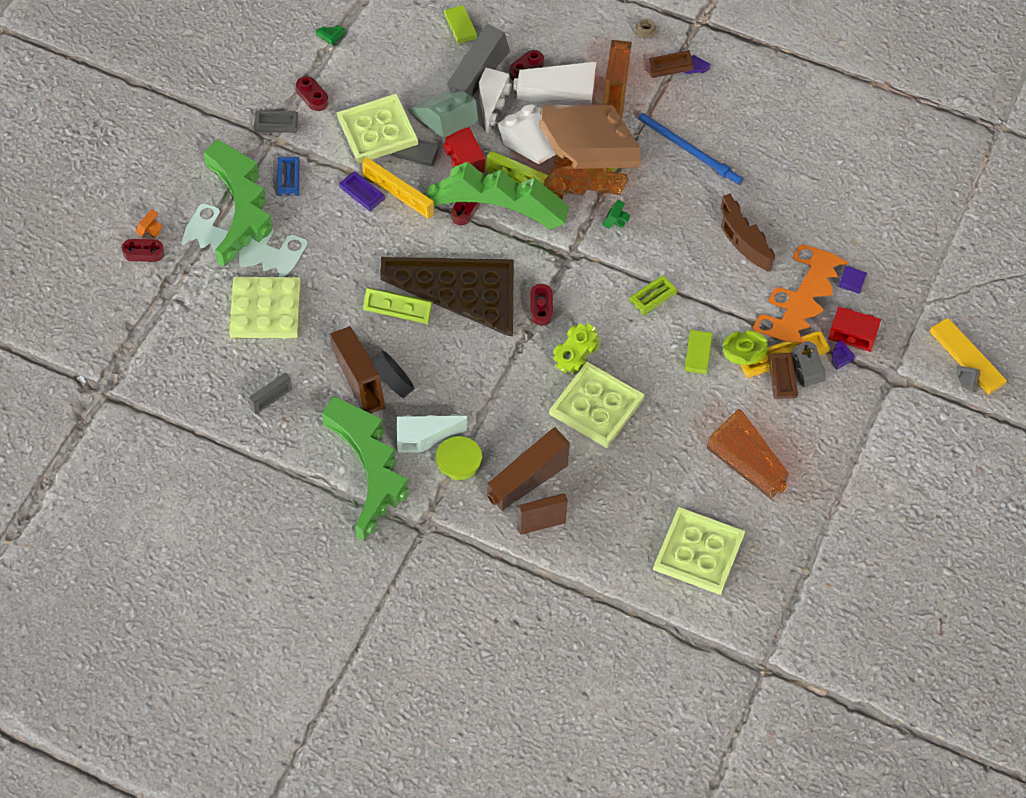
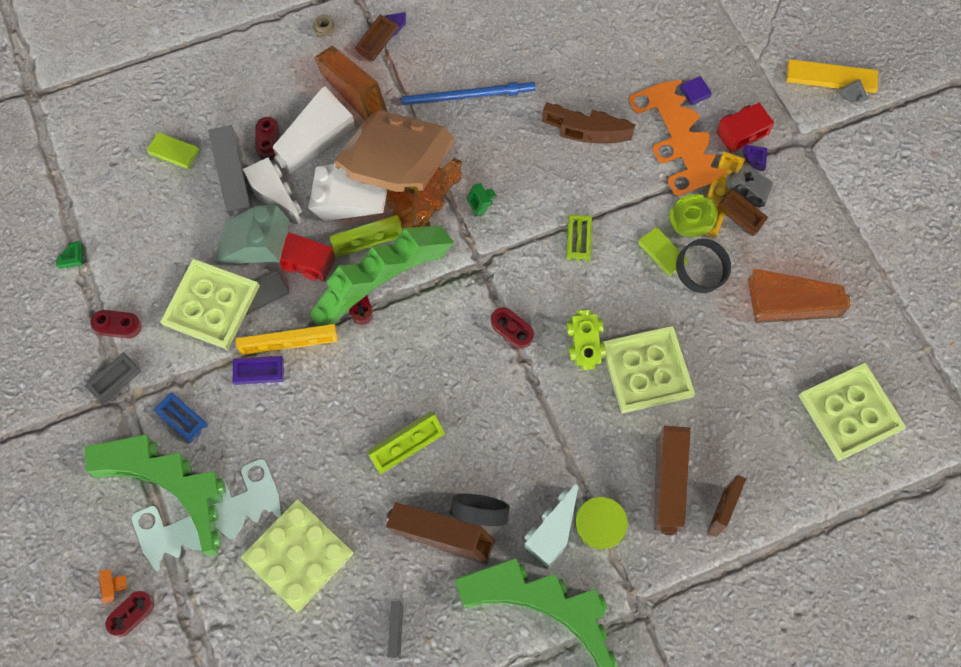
camera: 45 degrees left, 10 degrees up
dark brown wing [380,257,514,336] -> none
none -> black tyre [676,239,731,293]

